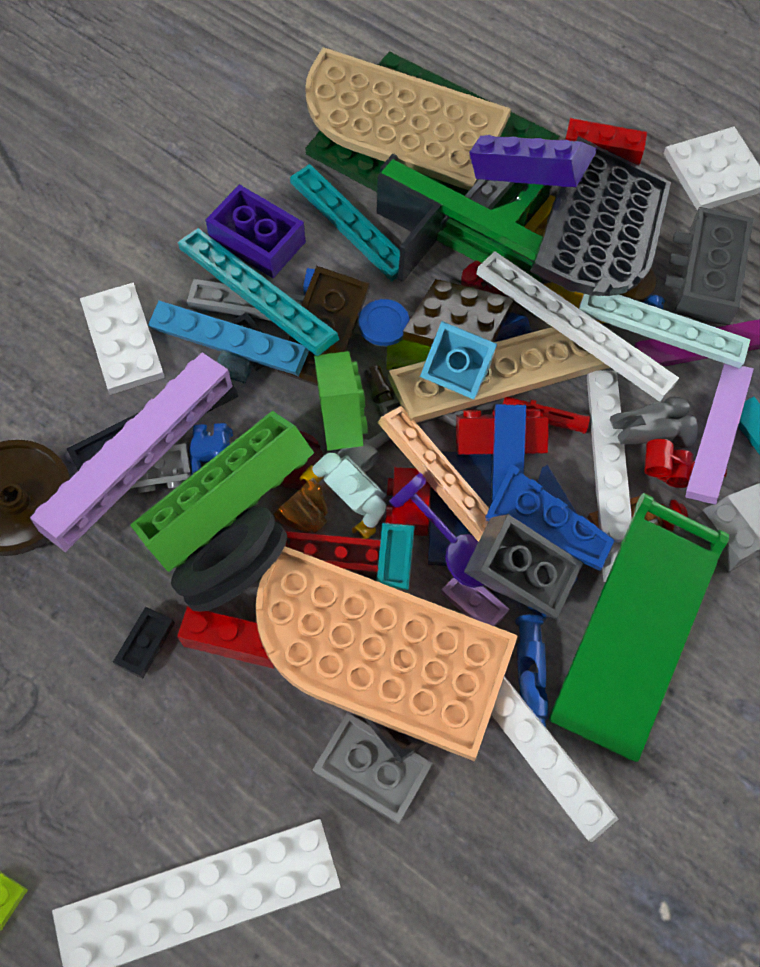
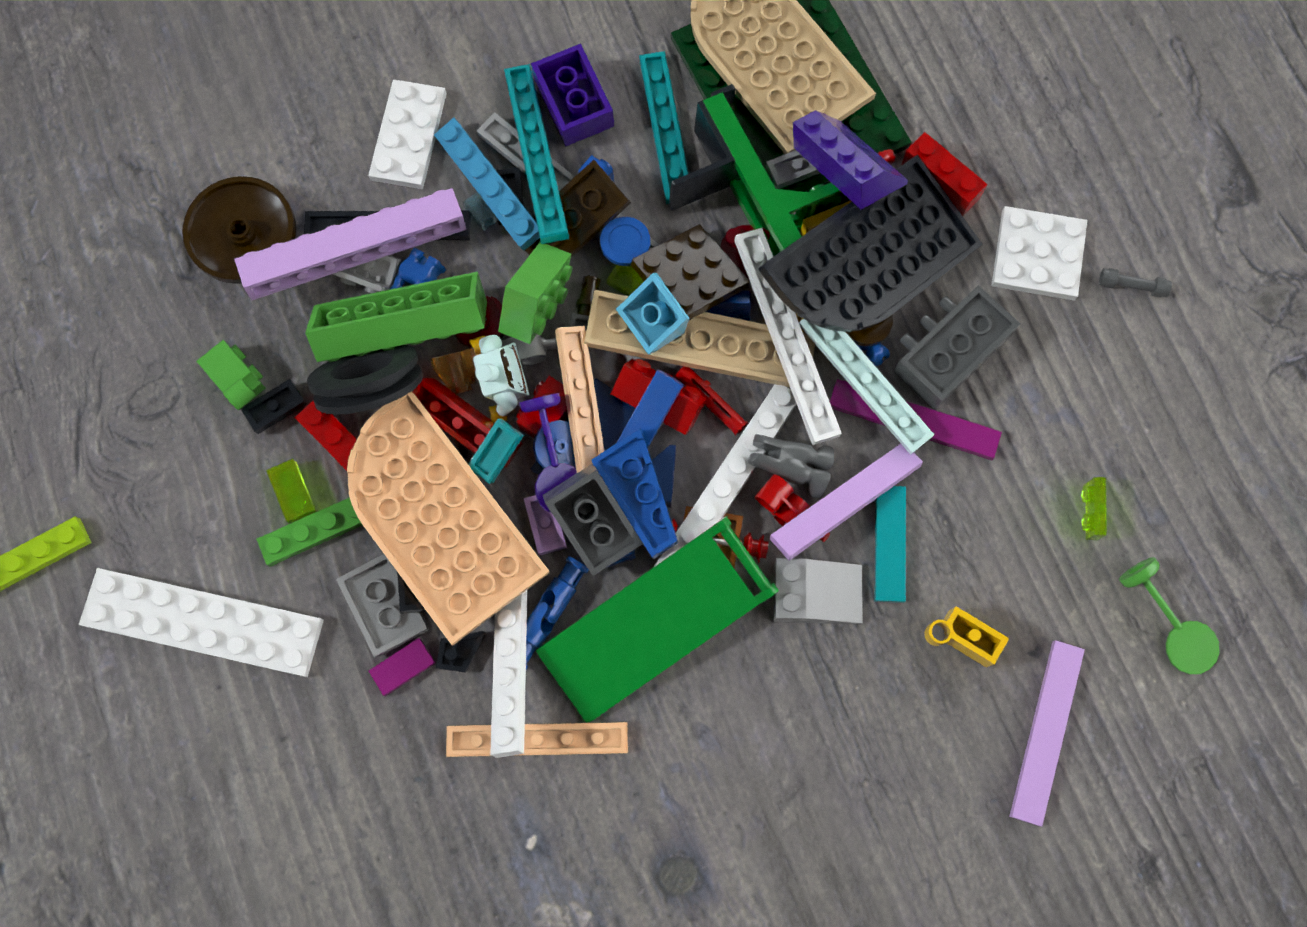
camera: 35 degrees right, 10 degrees up
none -> bright green hinge [196,340,266,410]
none -> bright green plate [256,497,362,567]
none -> clear neon green plate [266,459,316,524]
none -> magenta tile [369,638,436,697]
none -> black piece [436,631,486,673]
none -> light nougat tile [446,722,628,757]
none -> blue piece [533,420,576,468]

